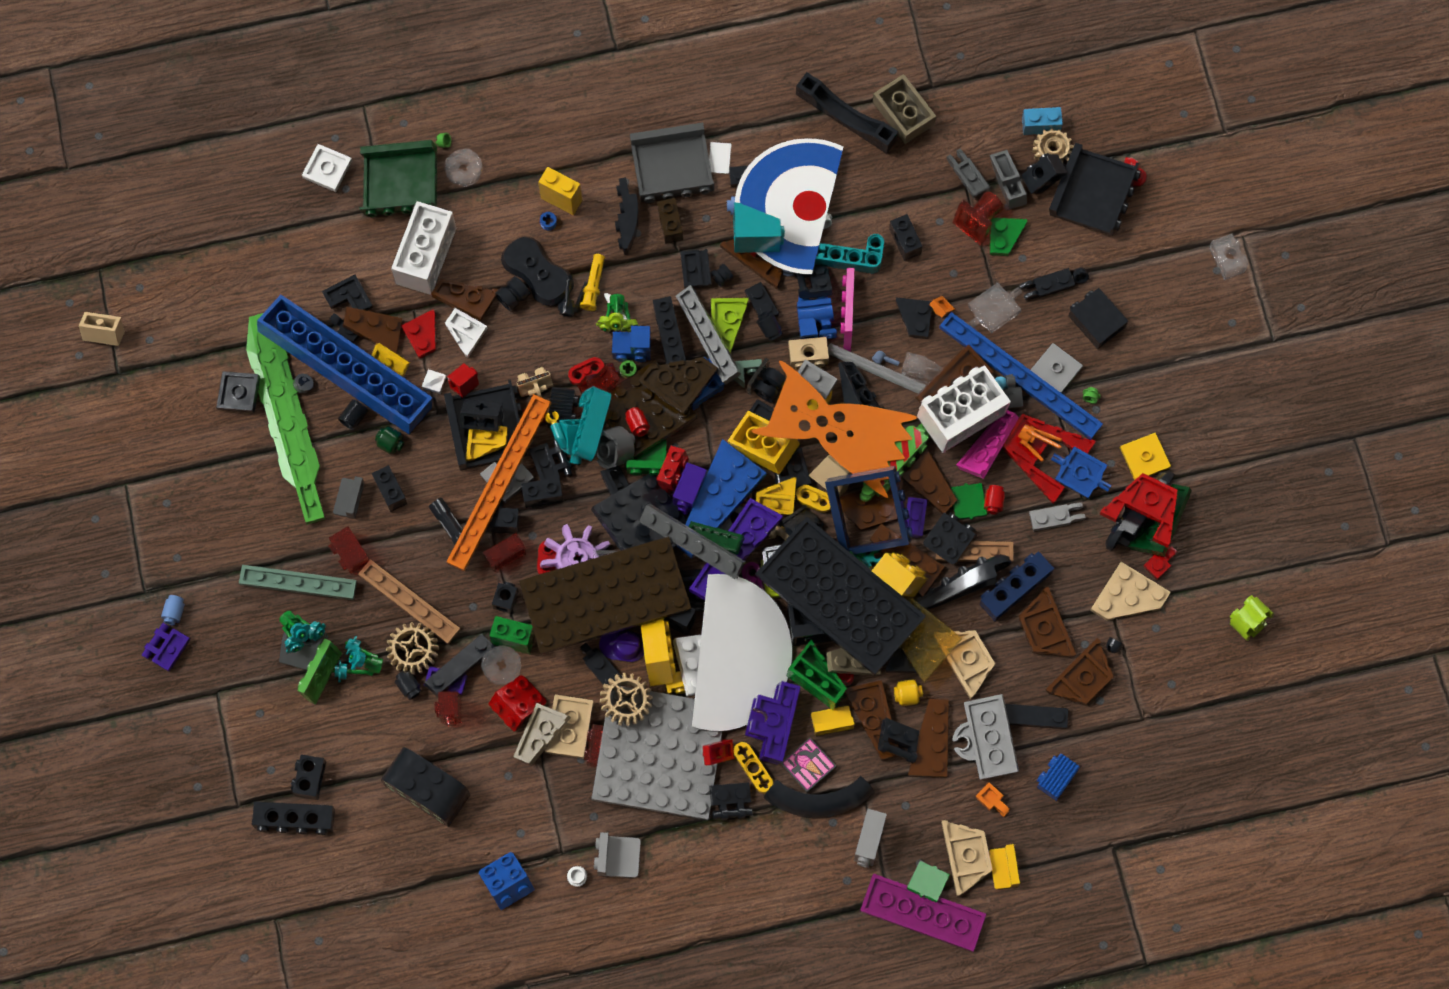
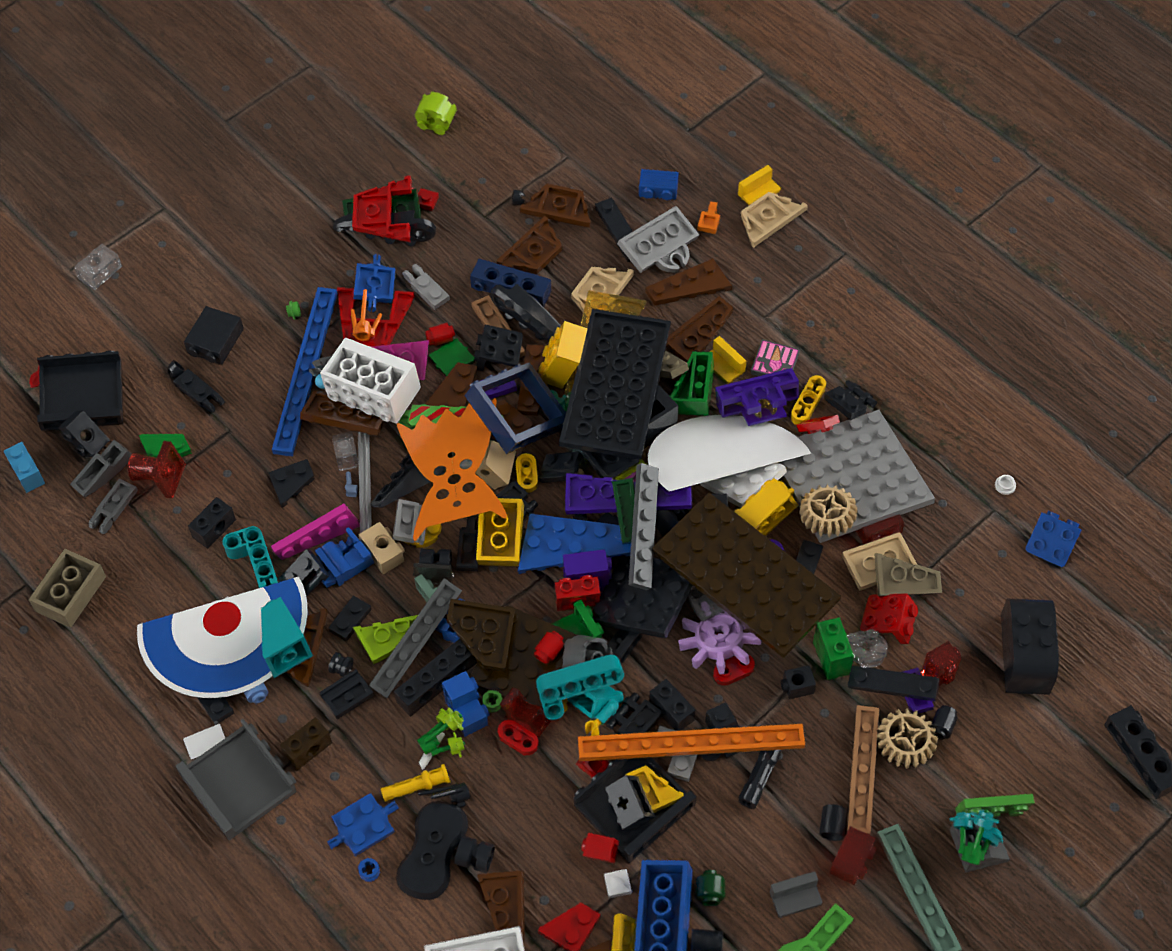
camera: 120 degrees left, 15 degrees down
black brick [291,754,326,800] -> none
plant [333,636,383,682] -> none
black brick [372,465,408,512] -> none
white wing [445,308,488,358] -> none
clear red brick [483,533,527,572] -> none
tan hips [517,367,553,398] -> none
yellow brick [538,167,582,215] -> none
black brick [547,387,579,428] -> none
light grey bracket [594,832,641,878] -> none
black slope [615,177,638,255] -> none
black brick [756,311,783,341] -> none
yellow wing [756,477,796,515] -> none
black brick [764,776,875,819] -> none
black arch [796,72,898,154] -> none
light grey window [854,809,887,868] -> none
magenta plate [860,873,986,952] -> none
black plate [878,718,919,764] -> none
yellow head [894,680,923,706] -> none
piece [907,861,950,903] -> none
orange plate [929,296,955,318] -> none
clear plate [967,282,1022,334] -> none
light grey plate [1031,343,1083,393] -> none
tan gear [1032,128,1074,163] -> none
tan plate [1090,562,1171,621] -> none
yellow plate [1120,433,1171,480] -> none
none -> blue plate [327,793,399,857]
none -> black piece [819,804,847,841]

